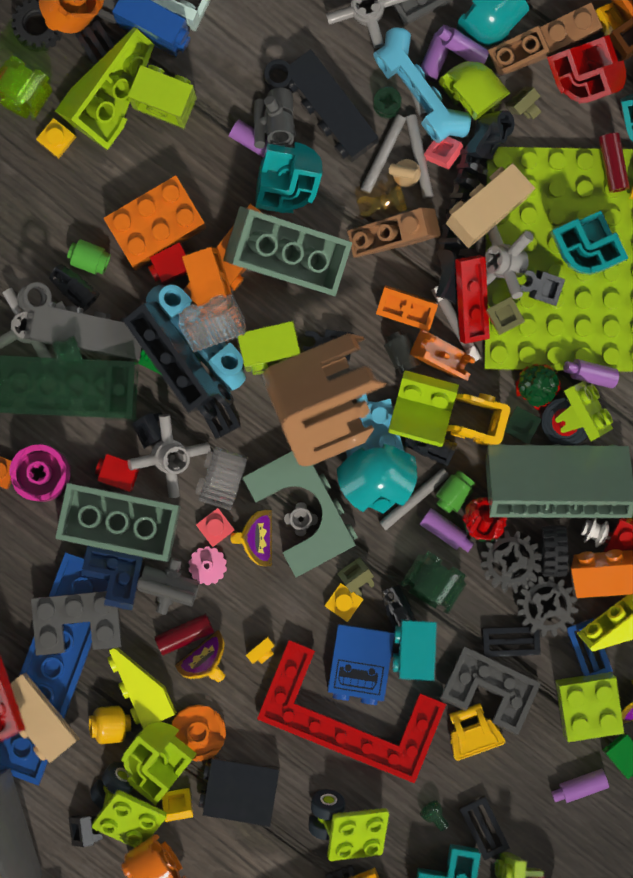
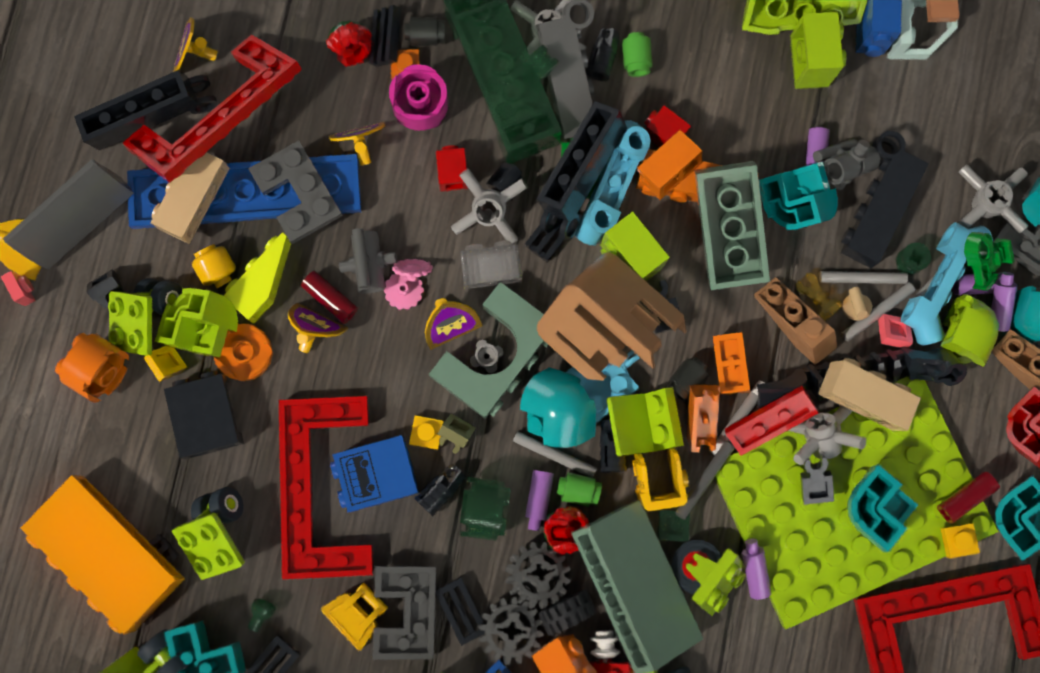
camera: 60 degrees right, 5 degrees down
sand green brick [55,483,181,562] -> none
dark blue plate [81,545,143,610] -> none
orange brick [103,175,206,271] -> none
clear brick [179,294,246,352] -> none
coral plate [196,508,235,547] -> none
yellow plate [246,636,275,664] -> none
teal brick [392,620,437,680] -> none
olive tile [486,296,525,335] -> none
olive tile [505,87,541,120] -> none
dark green piece [515,364,560,410] -> none
none -> yellow shield [329,122,385,165]
none -> bright pink piece [392,259,433,281]
none -> dark grey bar [675,441,734,520]
none -> green piece [964,232,1014,291]

